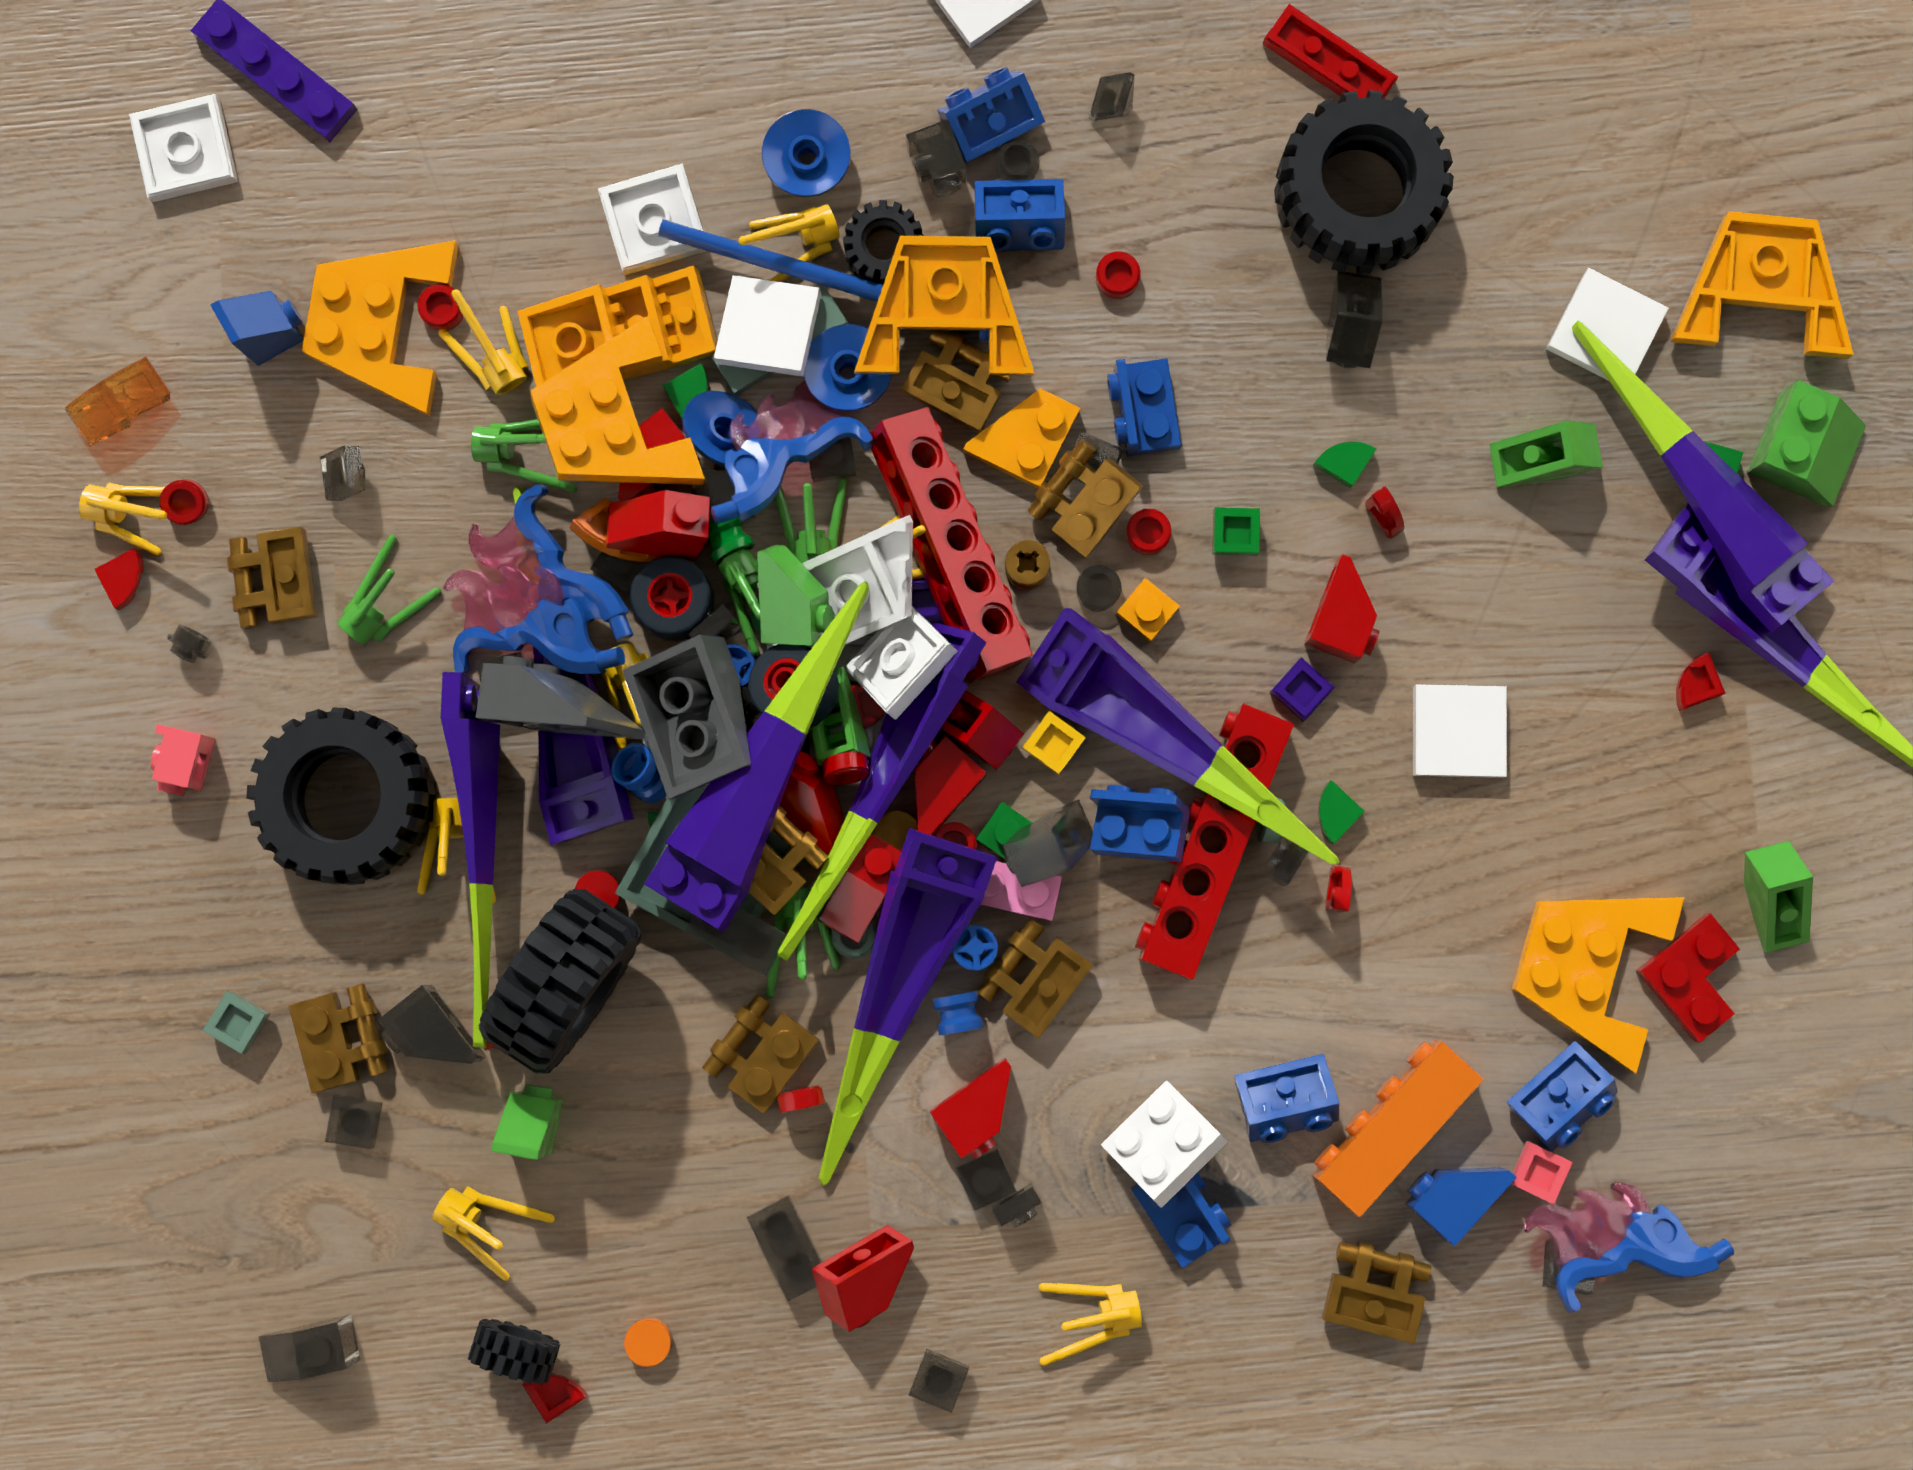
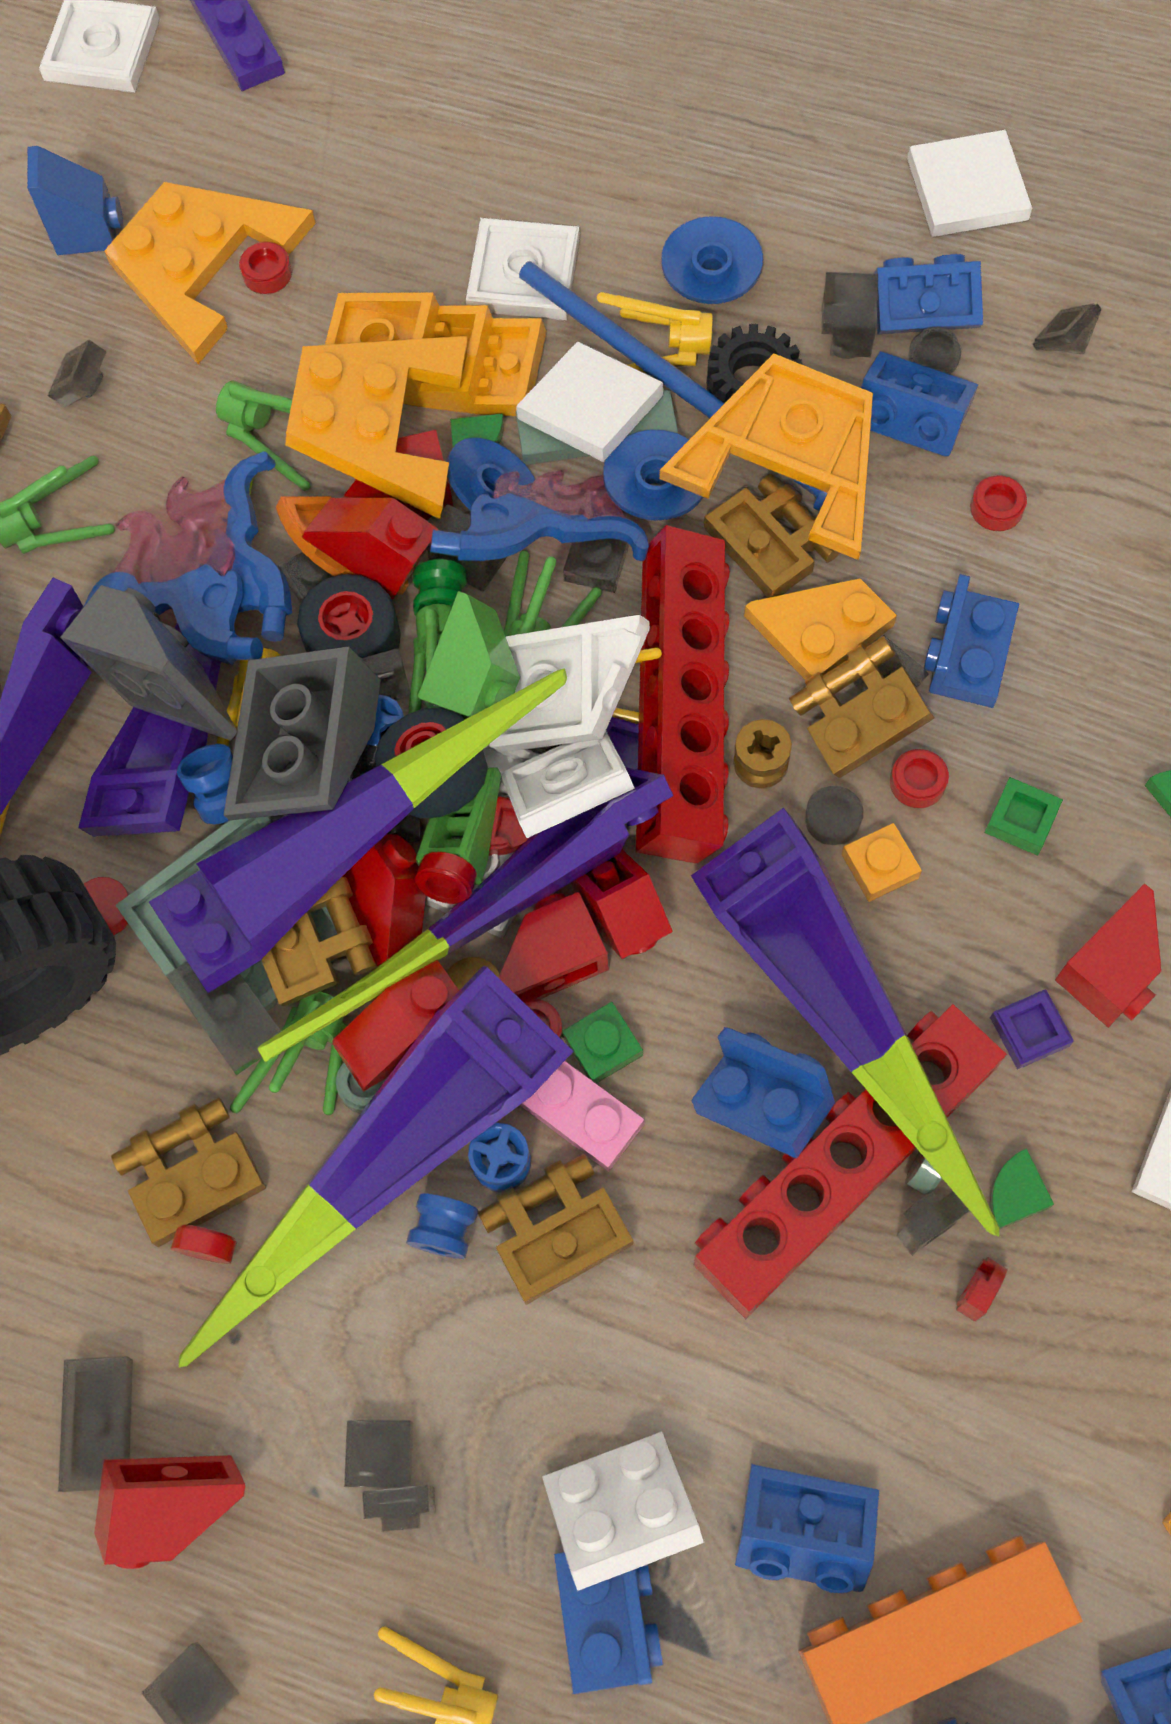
camera: 25 degrees right, 15 degrees down
yellow plant [438,289,529,395] -> none
red slope [930,1058,1011,1160] -> none
clear smoke slope [1003,800,1093,887] -> none
yellow plate [1022,711,1086,776] -> none

